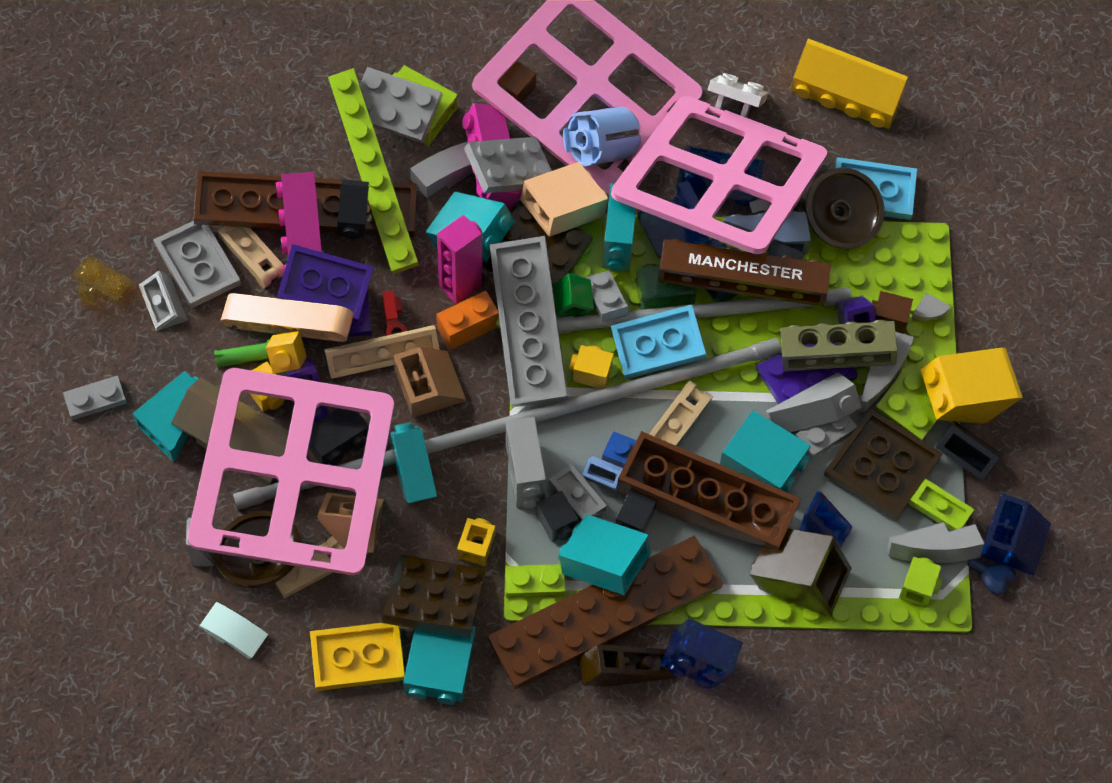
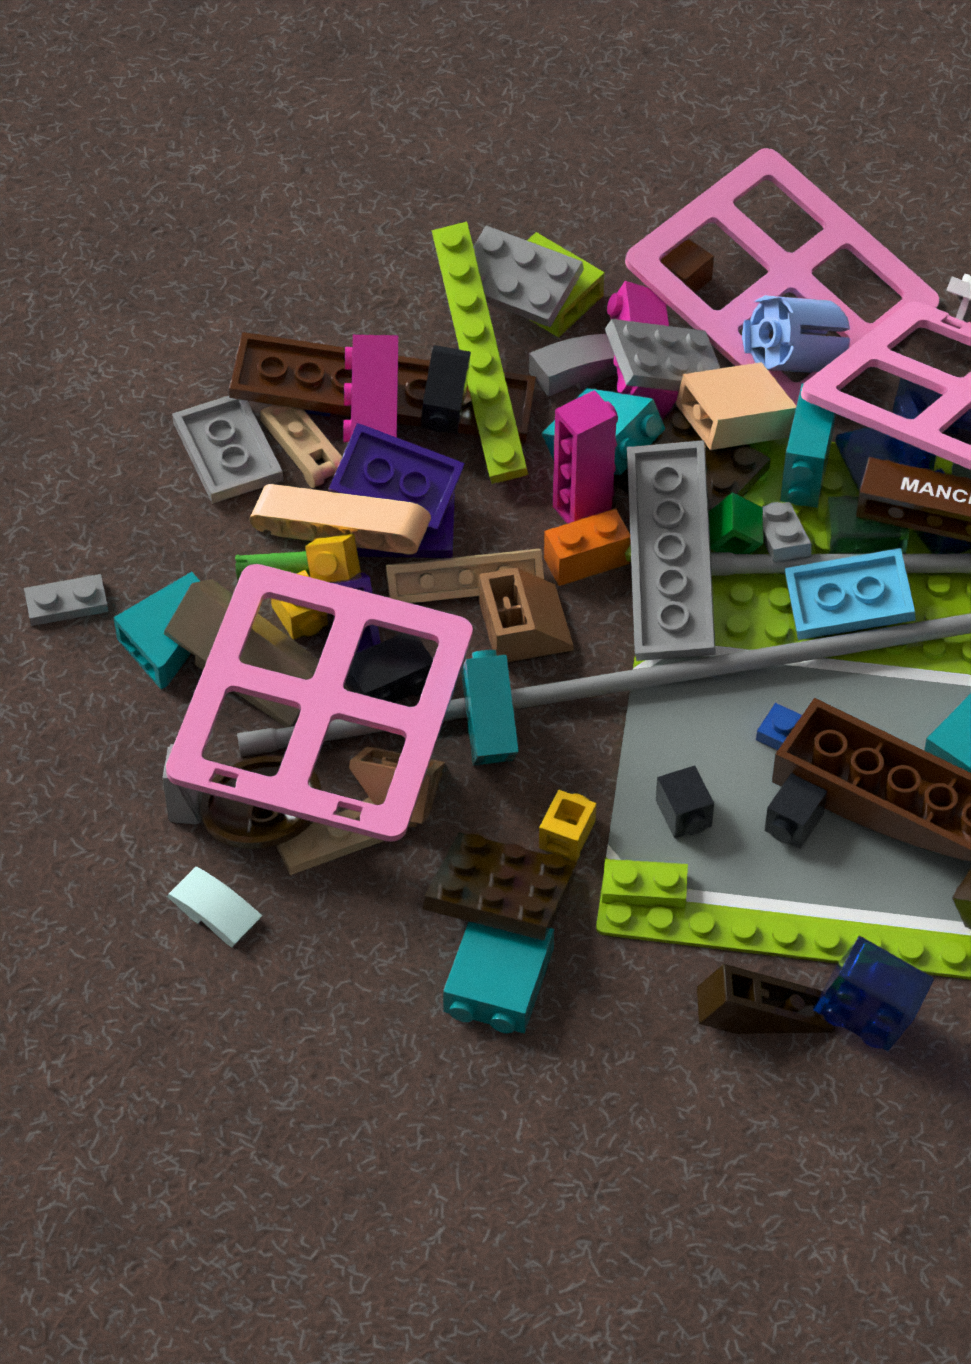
camera: 10 degrees right, 10 degrees down
clear yellow plate [72,254,134,306] -> none
light grey slope [139,270,188,331] -> none
yellow plate [310,623,405,691] -> none
red plate [382,290,407,336] -> none
reddish brown plate [488,535,723,689] -> none
light grey brick [506,417,546,508] -> none
light grey plate [548,463,607,522] -> none
teal brick [558,514,651,595] -> none
yellow brick [569,345,614,389] -> none
light blue piece [583,456,623,491] -> none
tan plate [649,381,713,446] -> none

